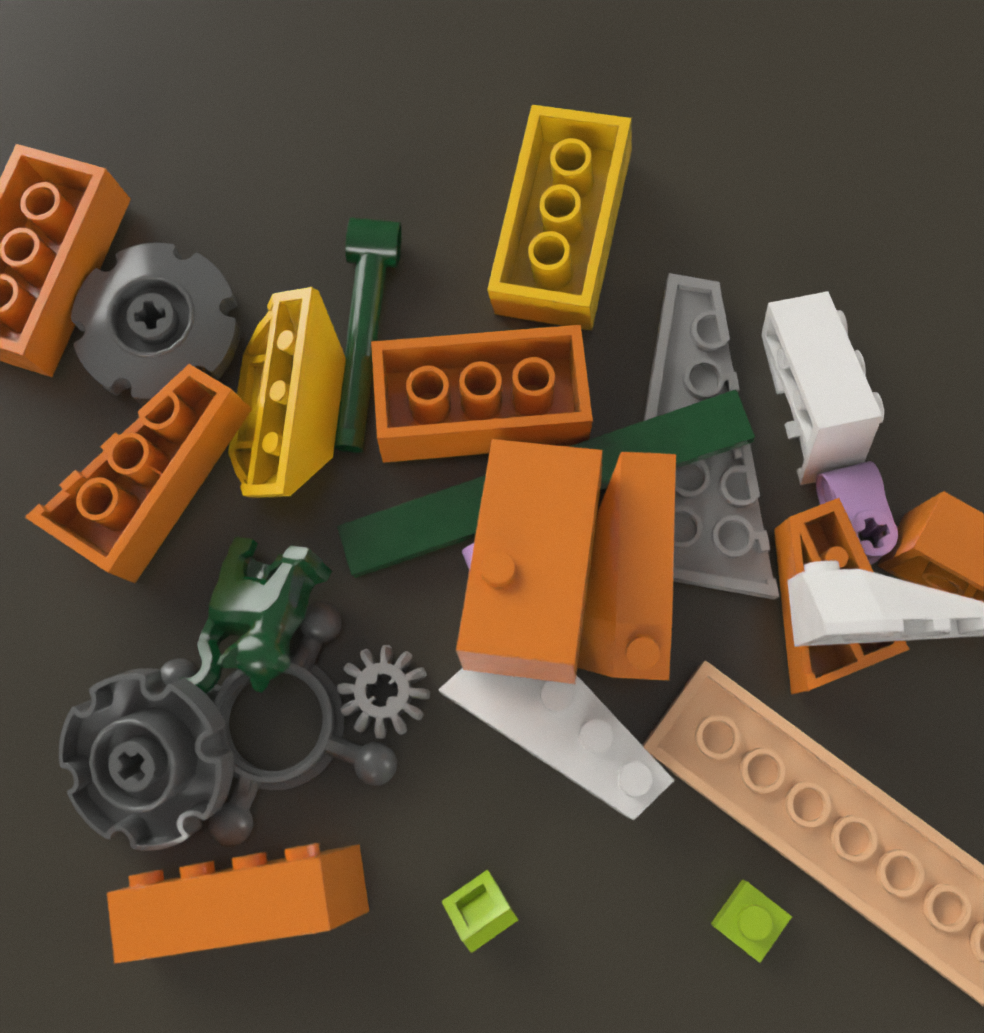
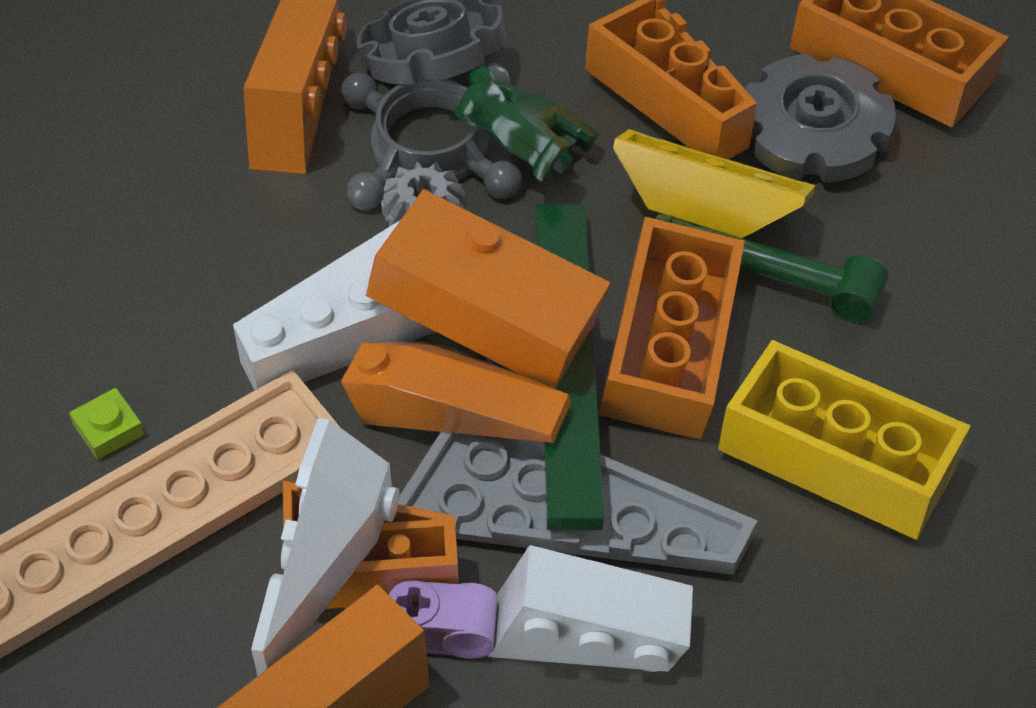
camera: 110 degrees right, 25 degrees down
lime plate [441,870,518,953] -> none

